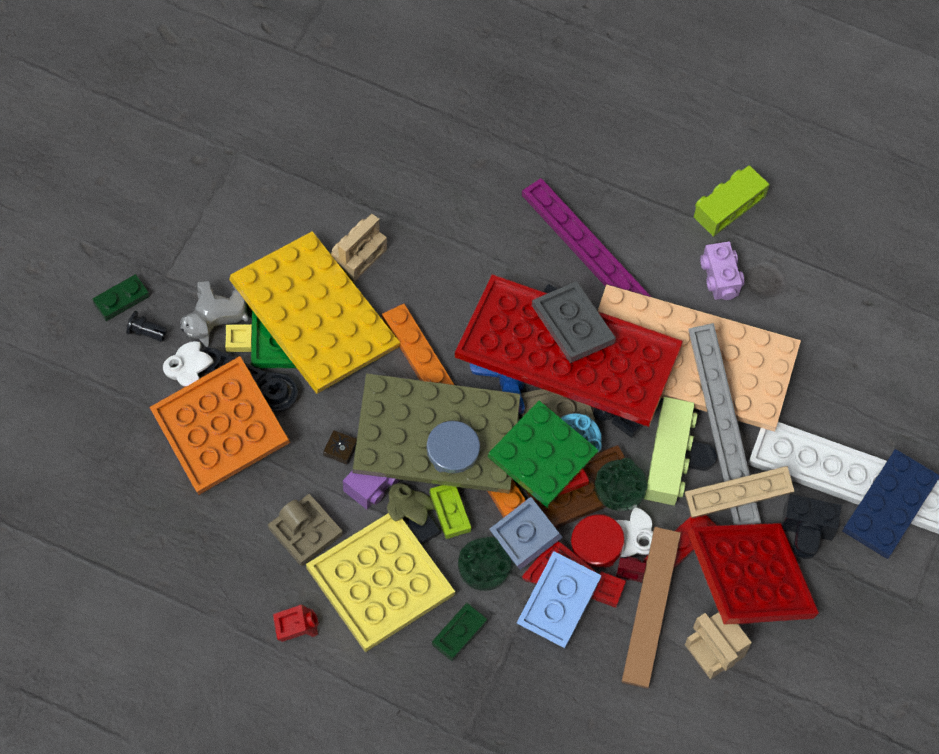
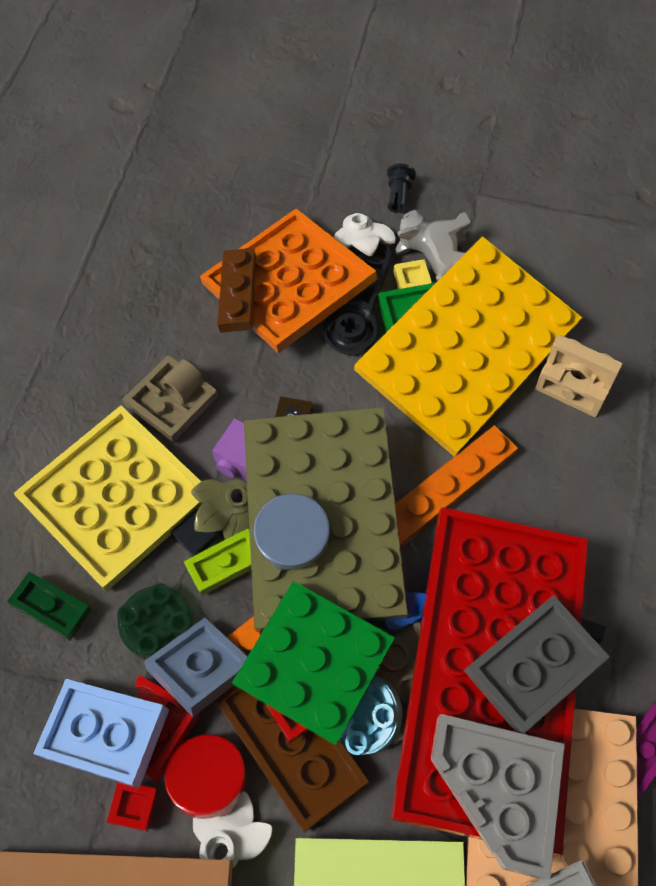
camera: 85 degrees right, 0 degrees up
dark green plate [92,274,150,322] -> none
red bracket [273,605,319,642] -> none
clear green tile [594,458,648,511] -> none
dark red plate [616,557,647,583] -> none
none -> reddish brown plate [217,248,257,333]
none -> light grey plate [431,714,564,880]

